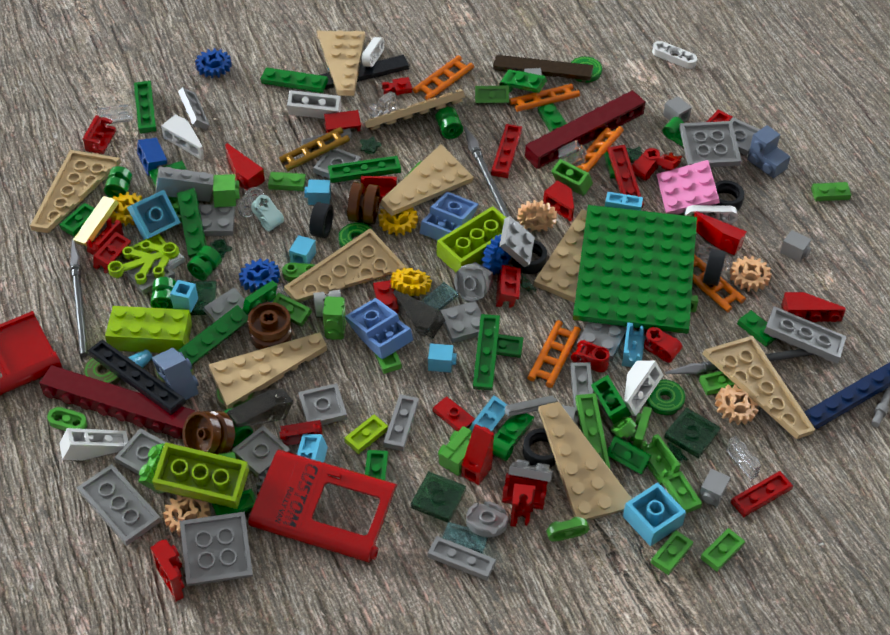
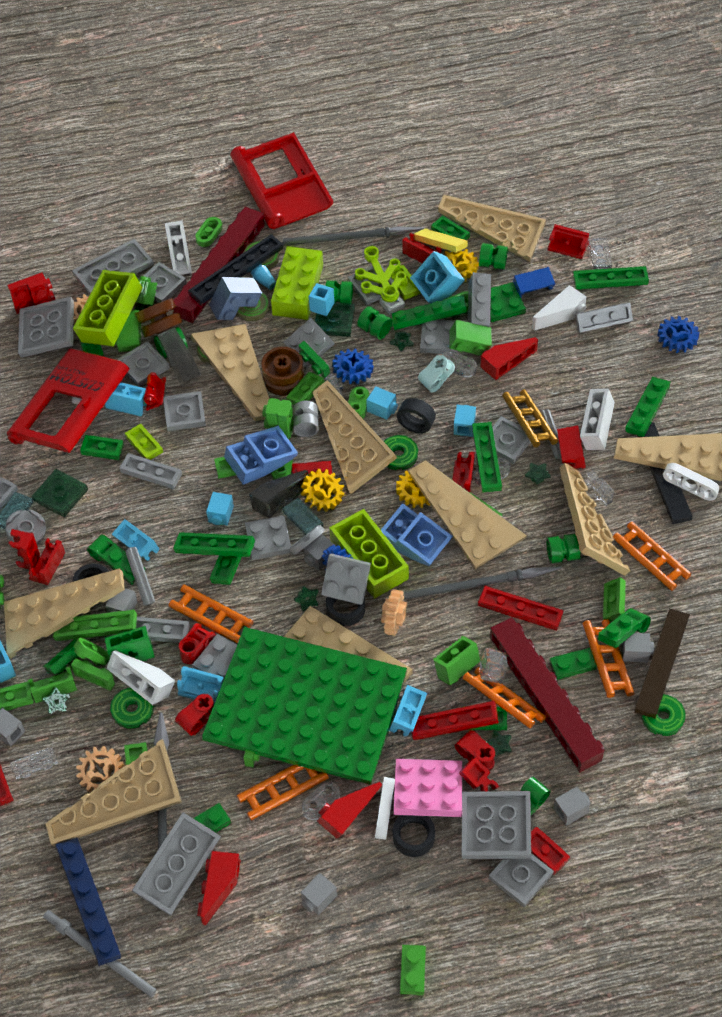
camera: 100 degrees right, 5 degrees up
red hinge [93,232,131,273] -> none
green plate [178,305,248,365] -> none
bright green plate [268,172,306,191] -> none
reddish brown wheel [347,182,380,224] -> none
red plate [382,77,412,96] -> none
red plate [433,396,475,431] -> none
bright green brick [438,426,472,476] -> none
red slope [461,424,494,485] -> none
red hinge [496,265,521,308] -> none
light grey plate [509,459,554,482] -> none
red slope [543,180,574,222] -> none
white beam [652,41,697,69] -> none
clear green plate [664,407,721,459] -> none
black tyre [703,249,726,286] -> none
light nougat gear [730,256,772,292] -> none
sand blue brick [747,125,791,179] -> none

